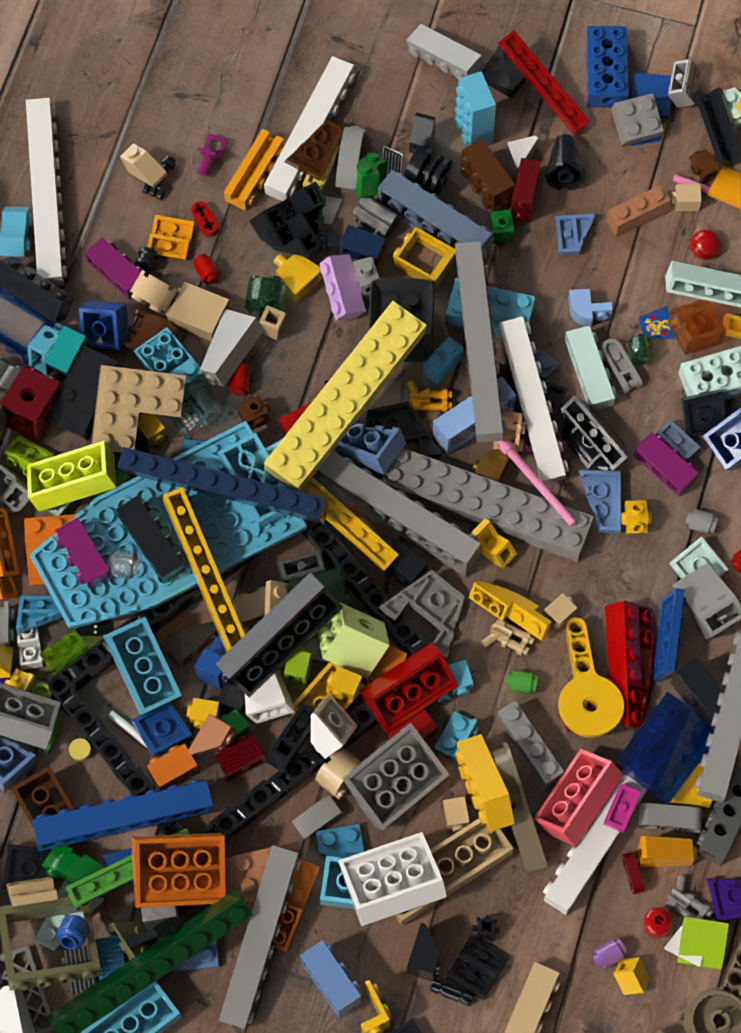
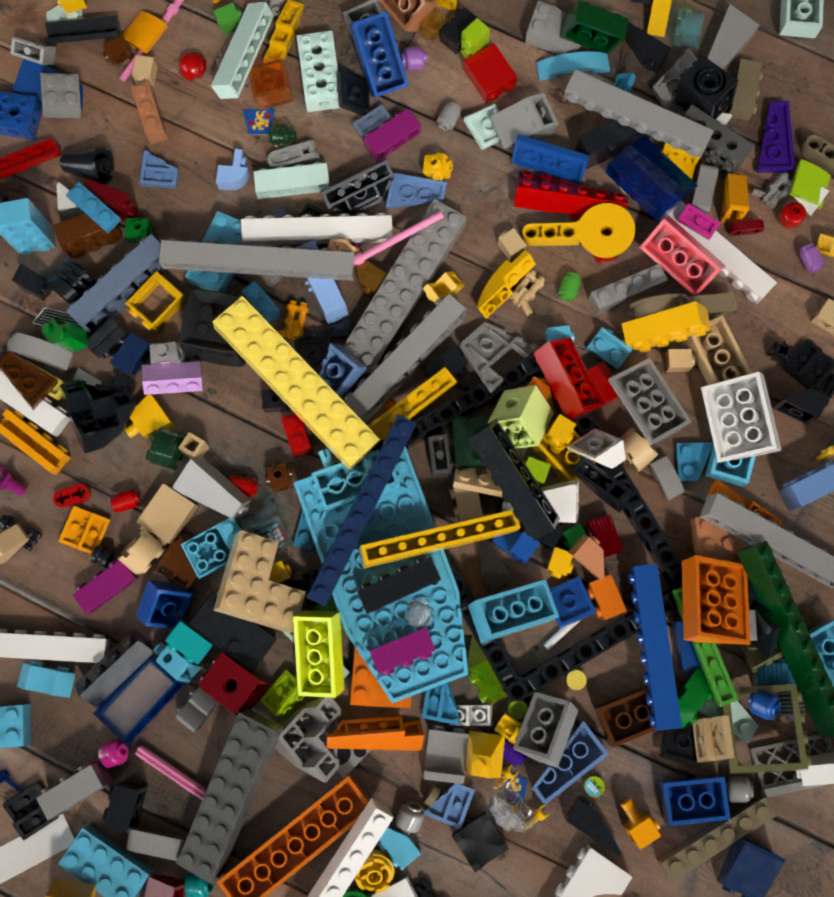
camera: 80 degrees left, 10 degrees up
none -> dark azure plate [66,182,121,233]

